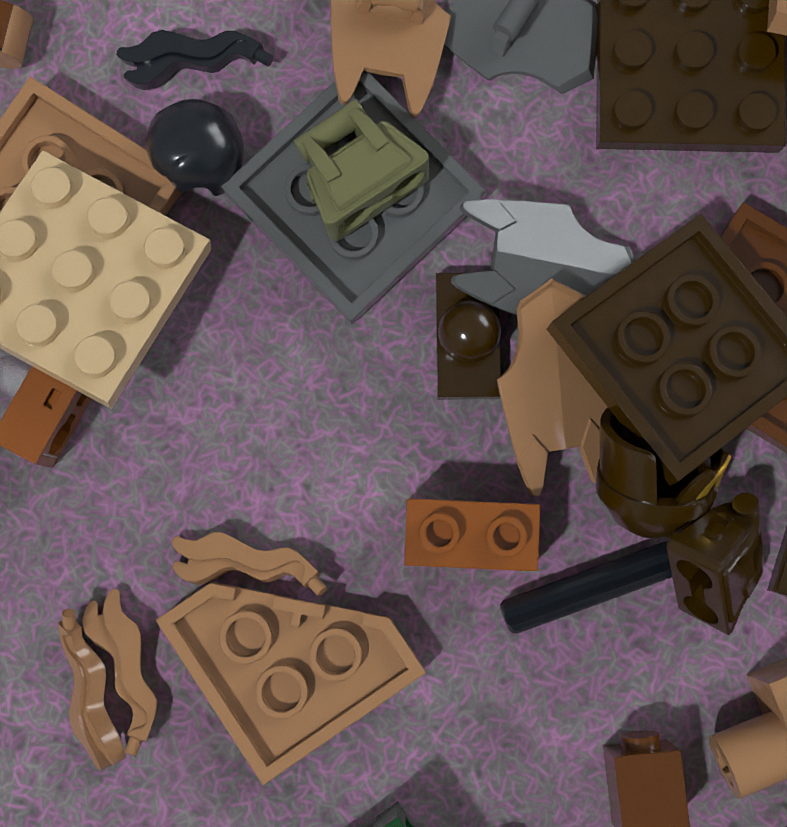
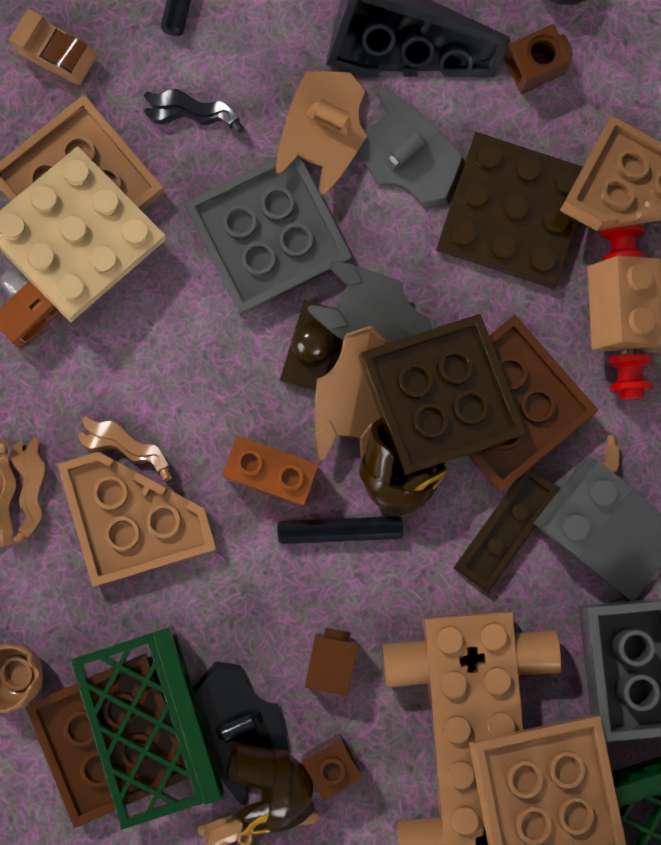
camera: 15 degrees right, 0 degrees up
black hair [146,99,244,196] -> none
olive piece [293,100,429,241] -> none
dark brown piece [666,493,764,635] -> none

